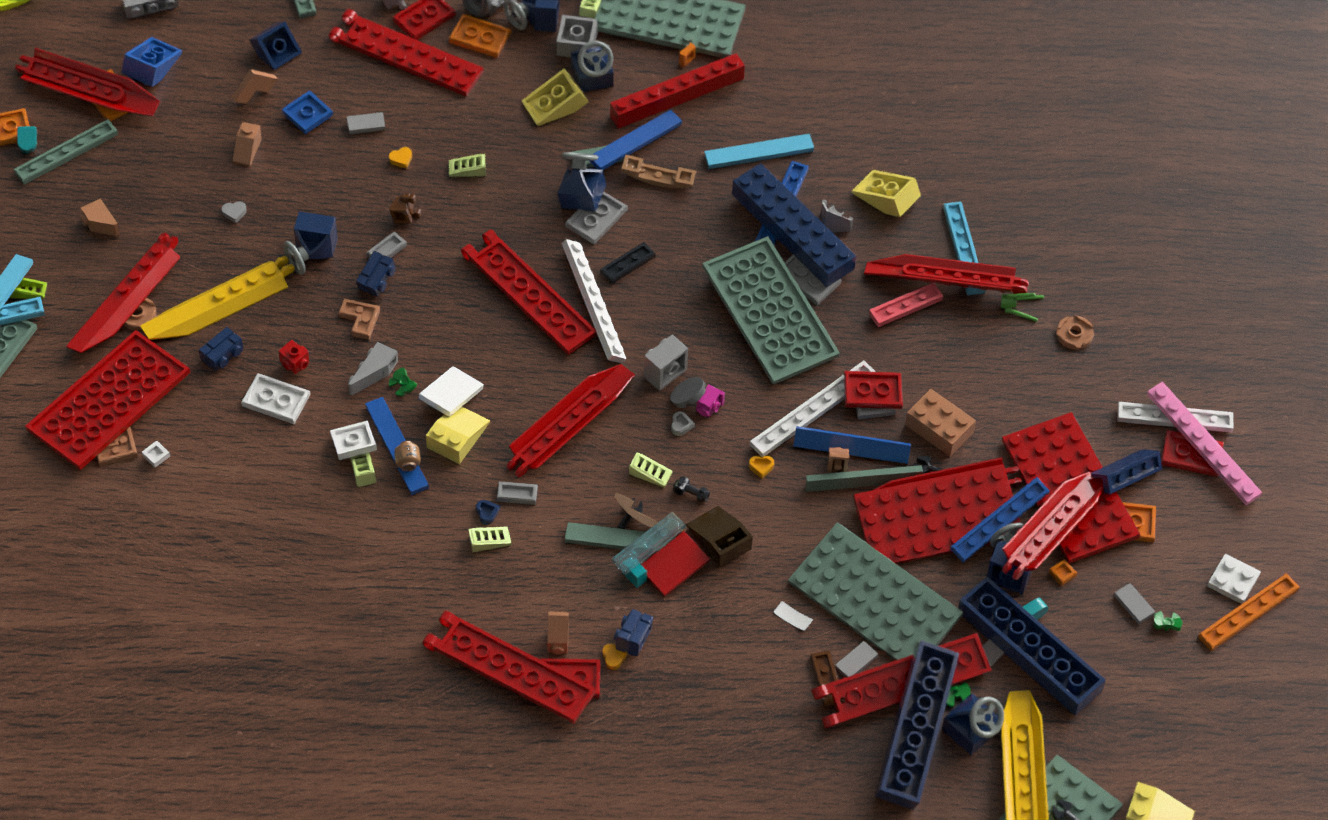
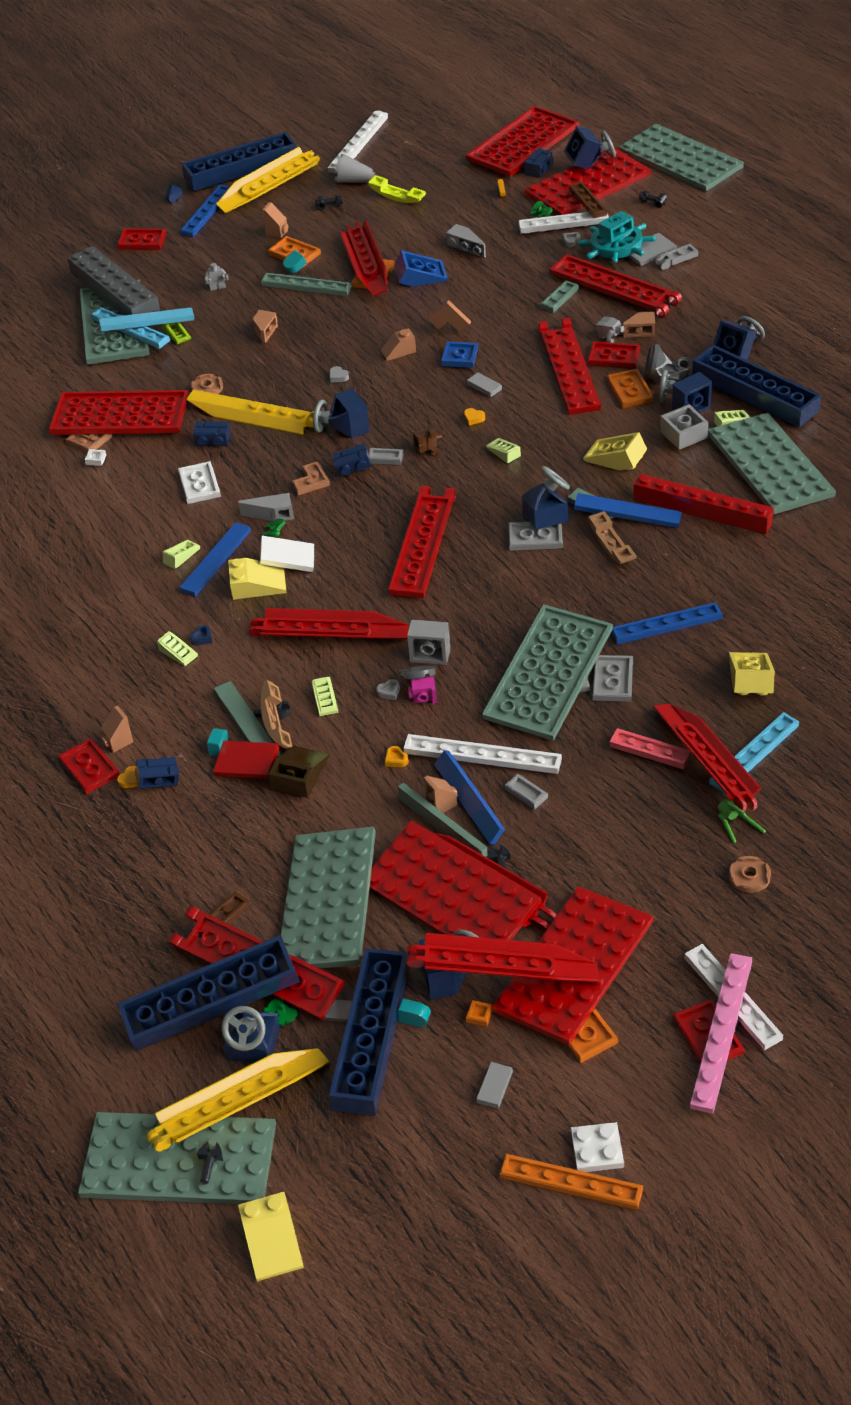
camera: 60 degrees right, 10 degrees down
red hinge [66,232,180,353] -> none
dark blue slope [249,21,302,70] -> none
red brick [278,340,309,374] -> none
white plate [330,421,377,460] -> none
medium nougat head [394,441,421,471] -> none
red hinge [422,611,596,723] -> none
light grey tile [497,481,538,505] -> none
white plate [562,239,626,363] -> none
piece [571,41,614,92] -> none
black tile [600,242,656,284] -> none
clear light blue tile [612,512,686,574] -> none
black bar [673,476,710,502] -> none
orange tile [679,43,696,67] -> none
medium azure tile [704,134,814,169] -> none
dark blue brick [732,163,857,287] -> none
white sticker [774,601,813,630] -> none
light grey slope [821,199,853,233] -> none
light grey tile [835,641,878,678] -> none
red tile [844,371,903,409] -> none
nougat brick [905,389,976,457] -> none
blue tile [950,477,1050,563] -> none
dark blue panel [1091,449,1162,494] -> none
green piece [1153,611,1182,631] -> none

